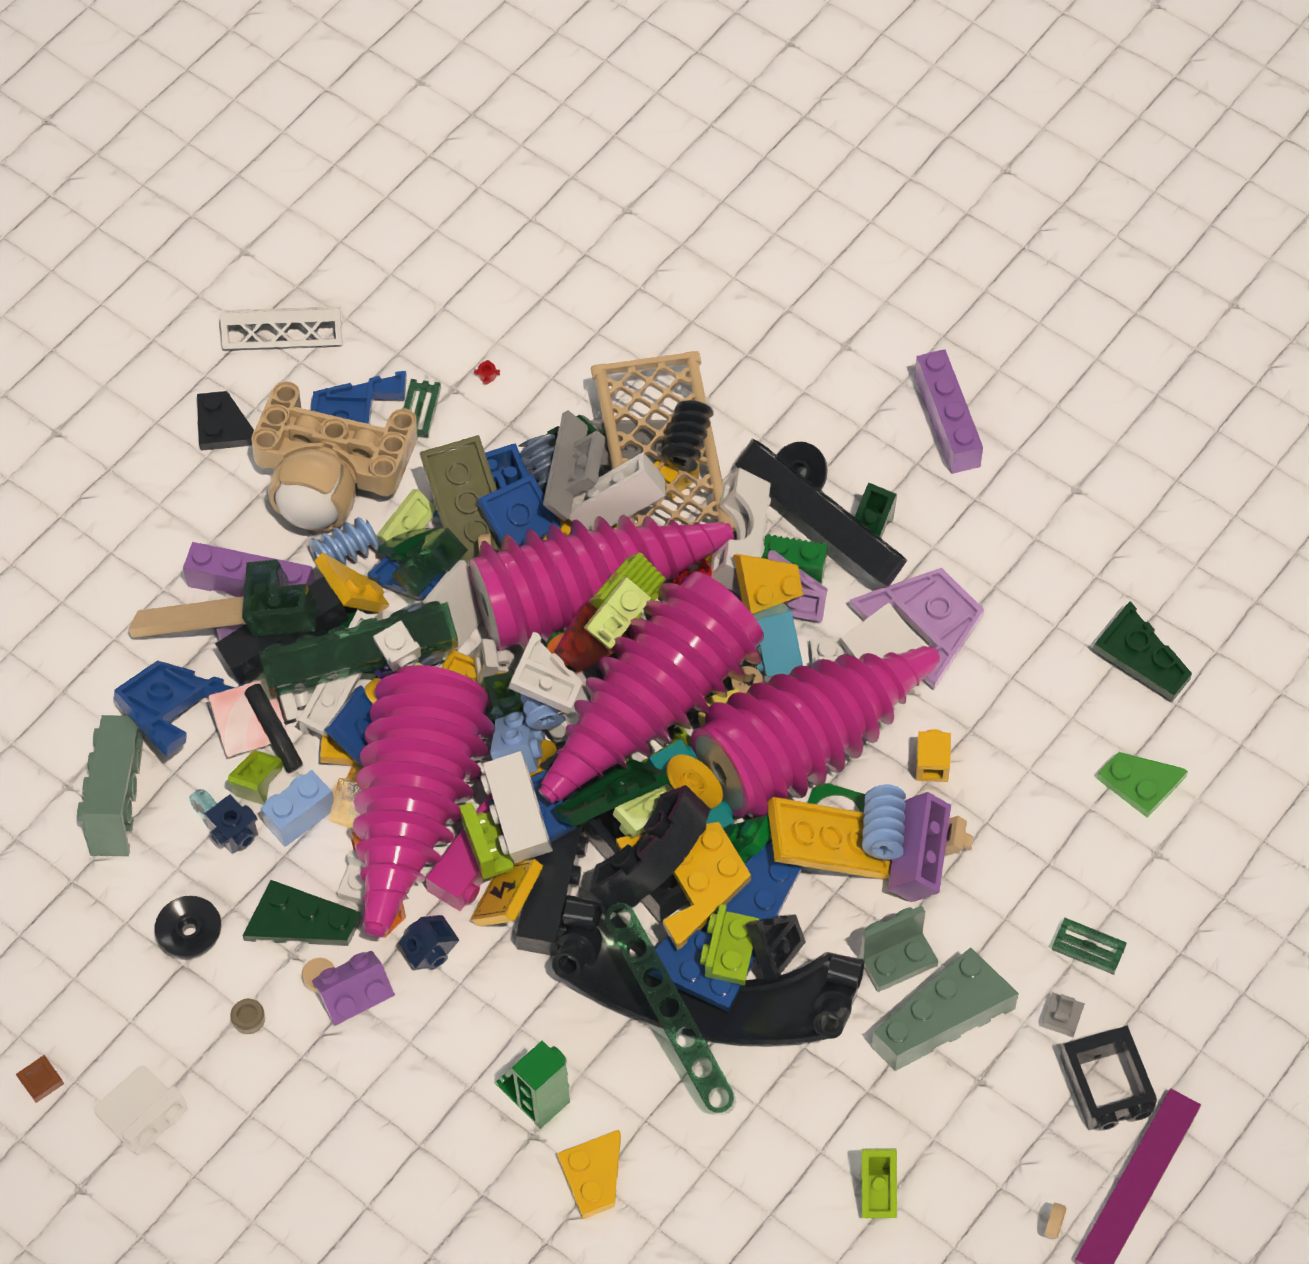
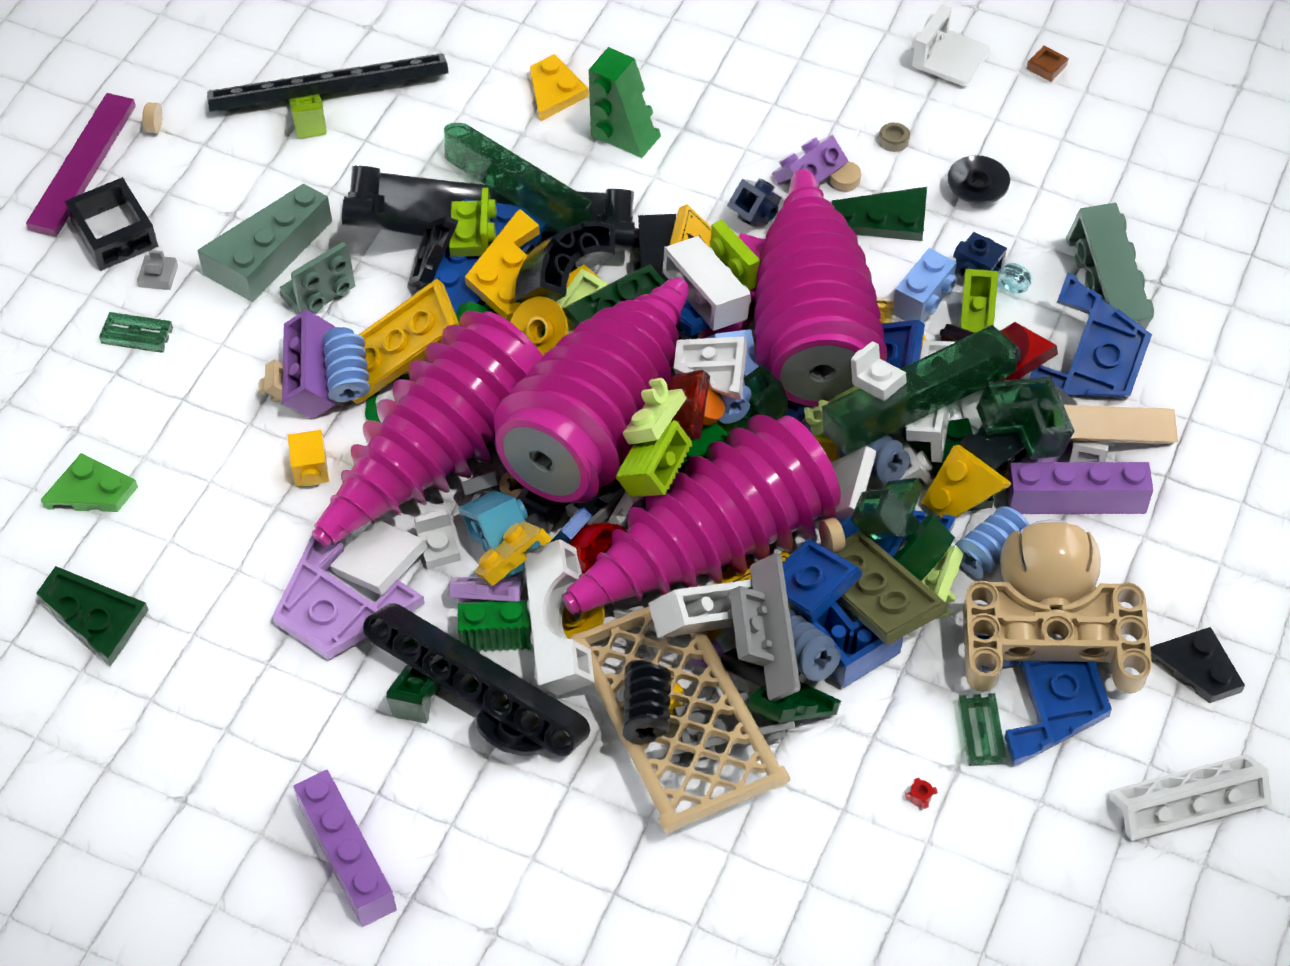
camera: 165 degrees right, 5 degrees down
none -> black tile [207,53,449,112]

